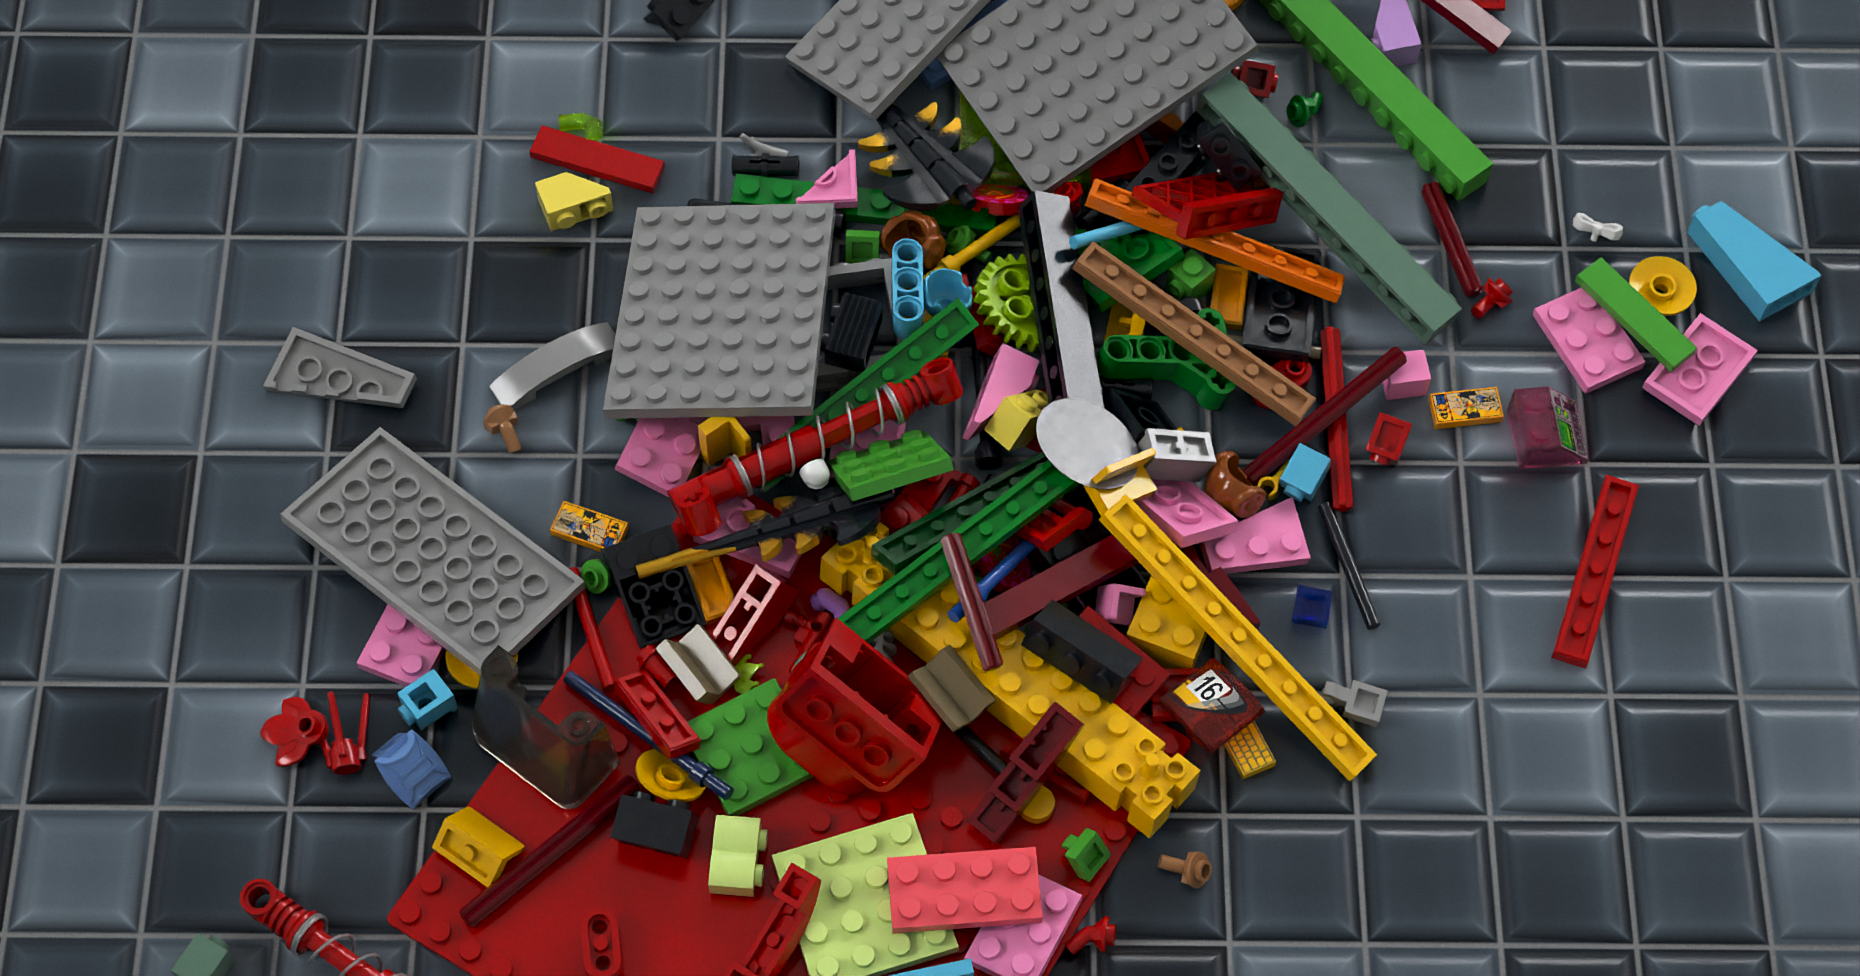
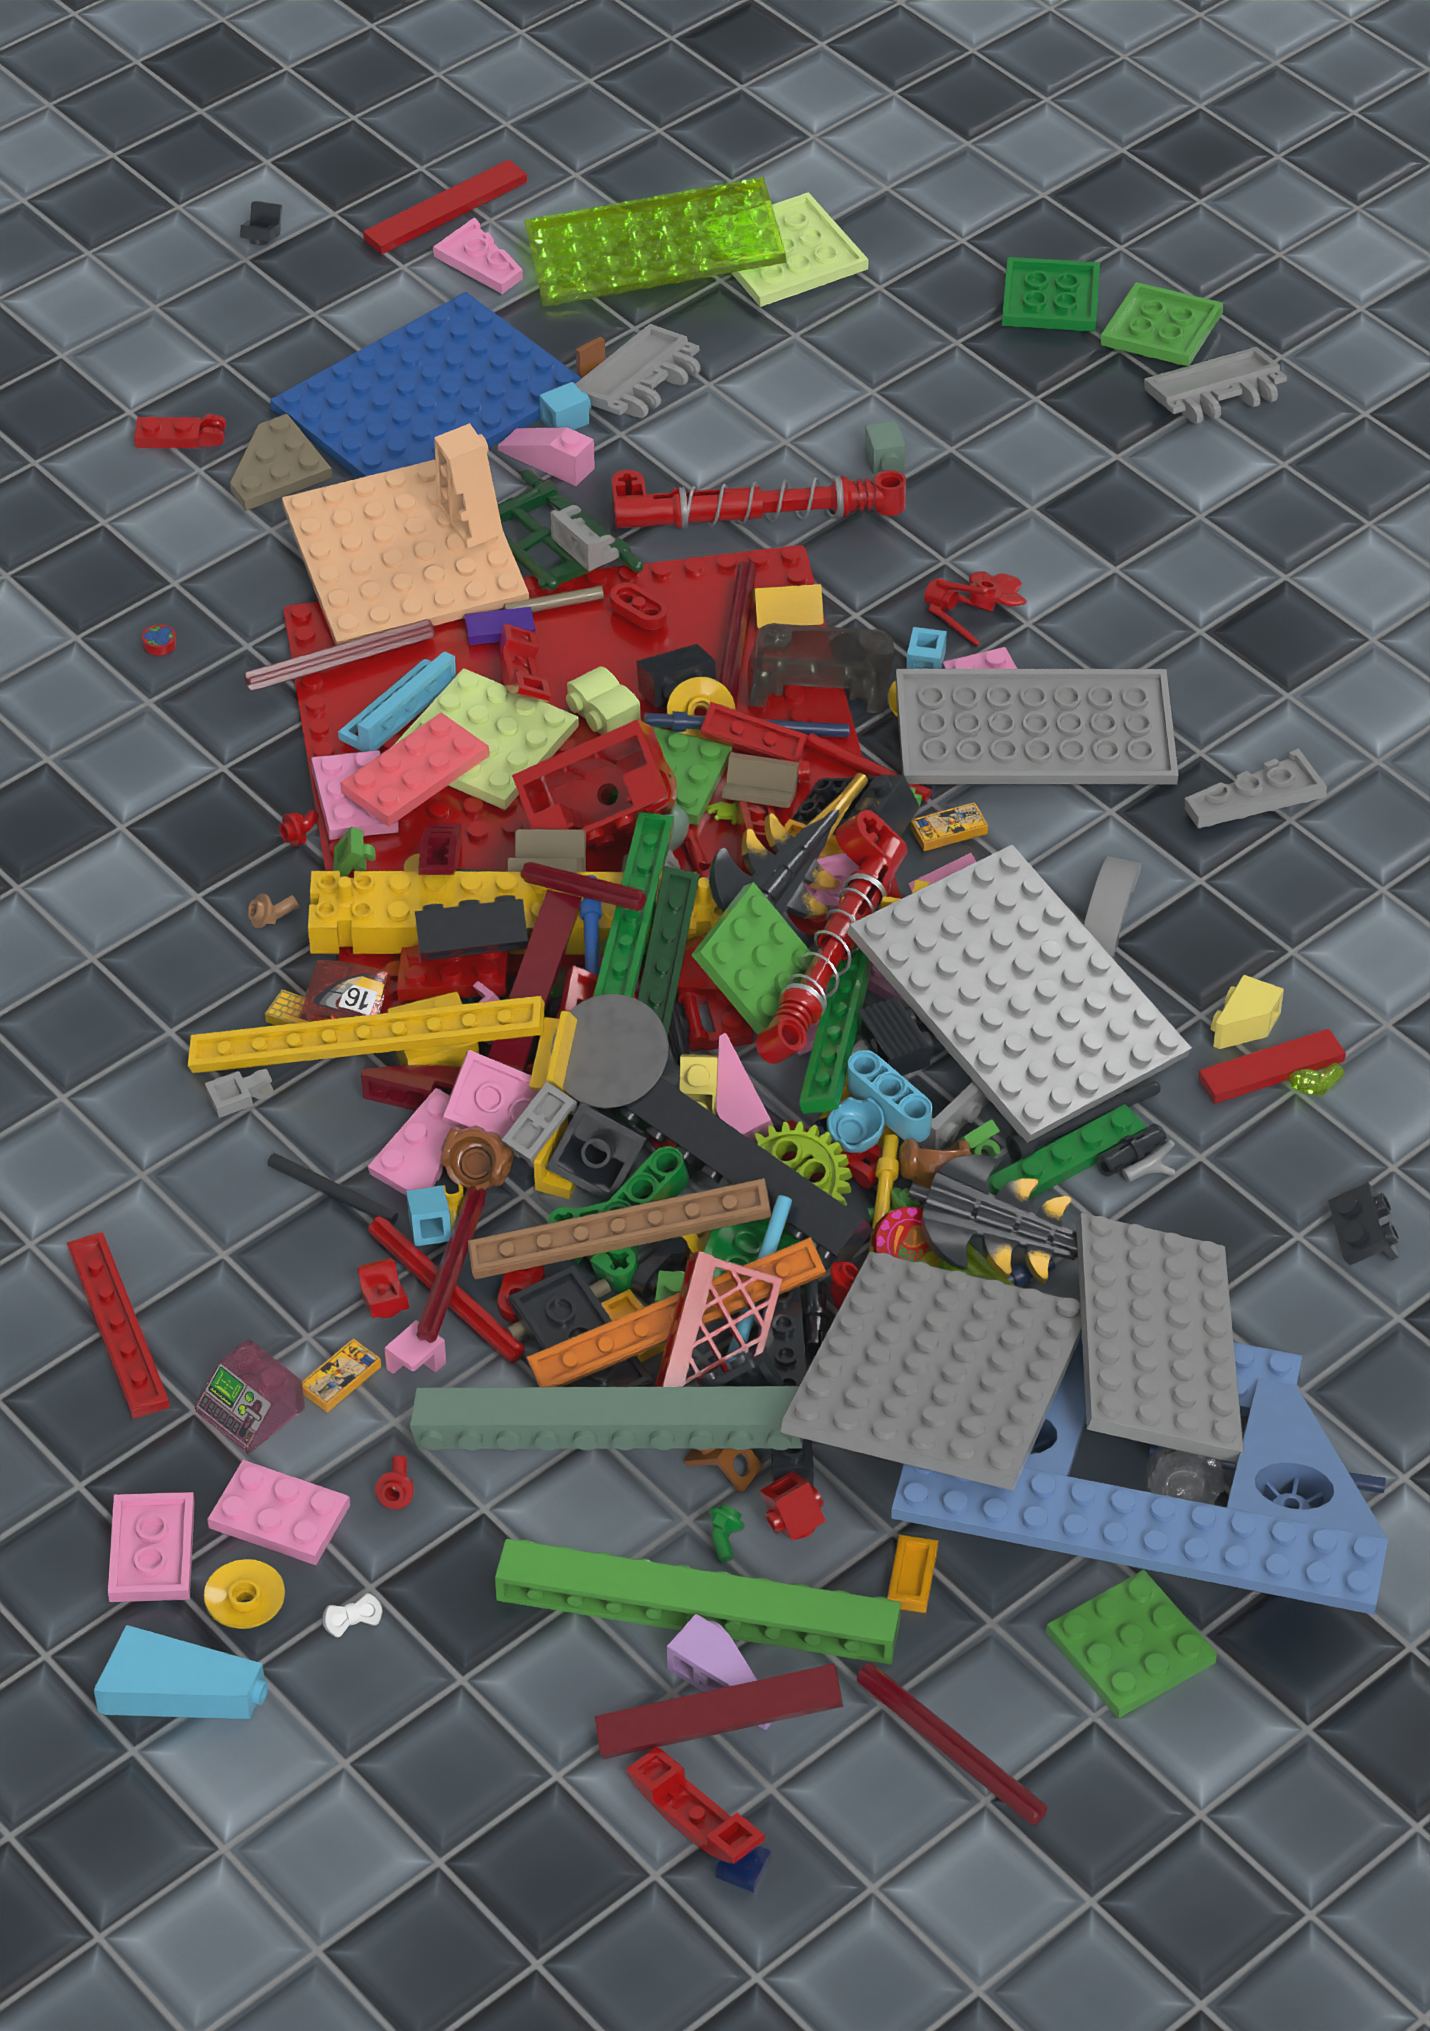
camera: 140 degrees right, 15 degrees down
medium blue piece [372,730,451,810] -> none
medium nougat plate [483,404,521,453] -> none
bright pink tile [796,149,858,208] -> none
white hinge [799,459,830,490] -> none
clear blue plate [1291,585,1333,629] -> none
dark red axle [1422,181,1483,298] -> none
bright green tile [1575,257,1697,372] -> none

